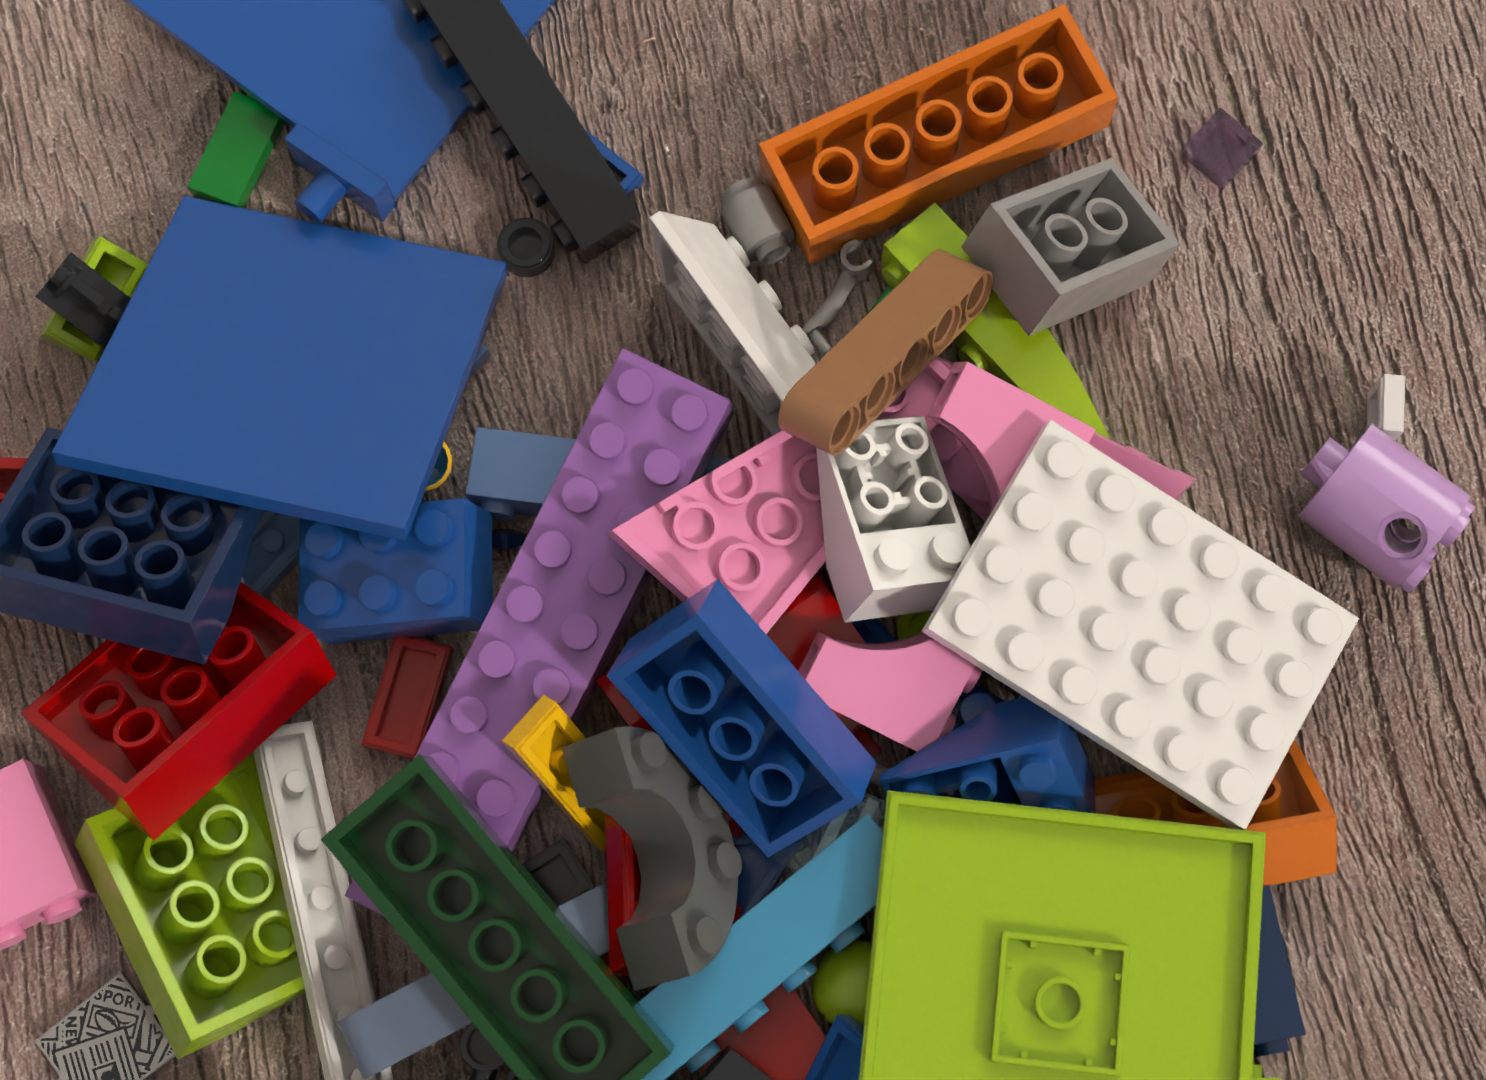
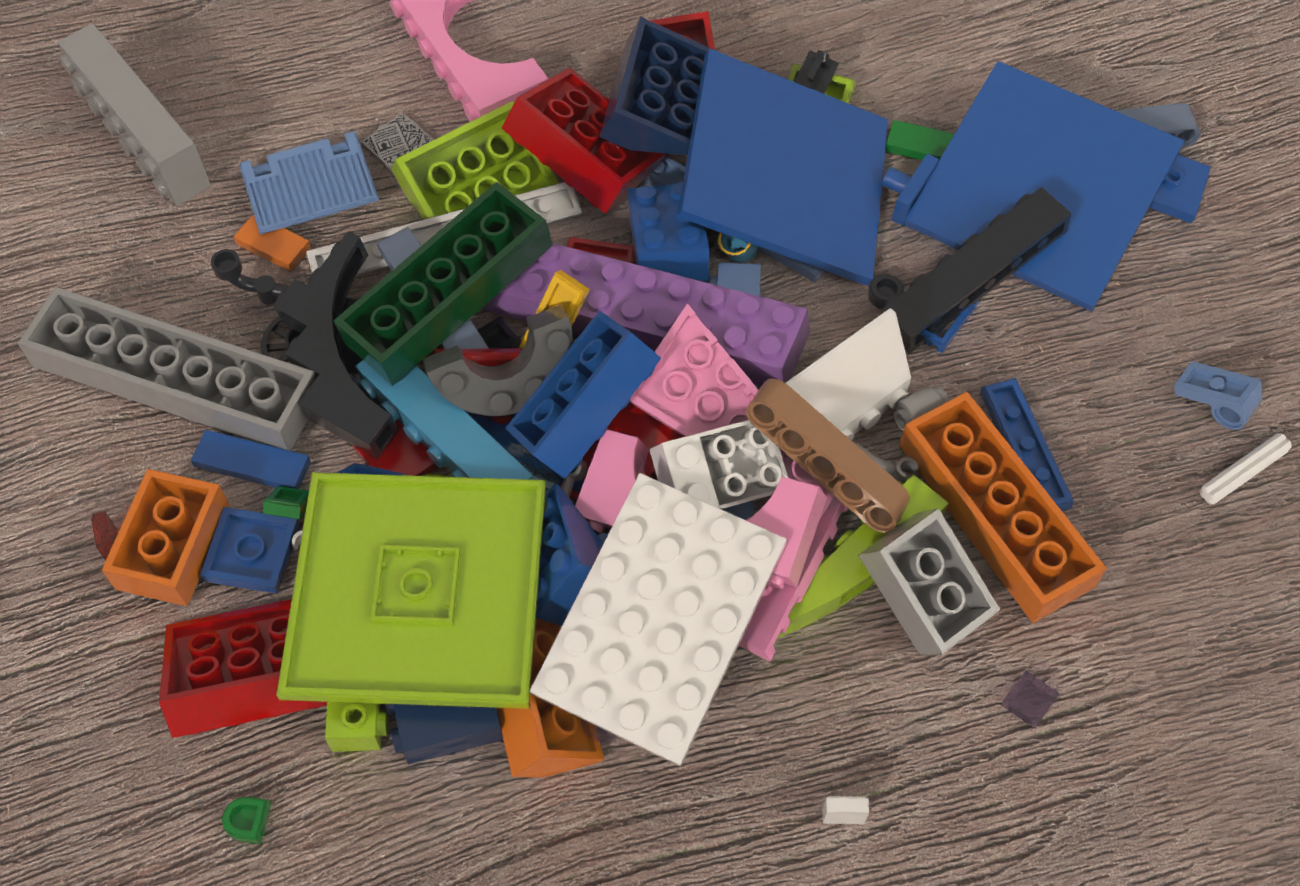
camera: 80 degrees right, 15 degrees down
lavender cylinder [1298,423,1475,593] -> none
none -> blue tile [980,378,1074,511]

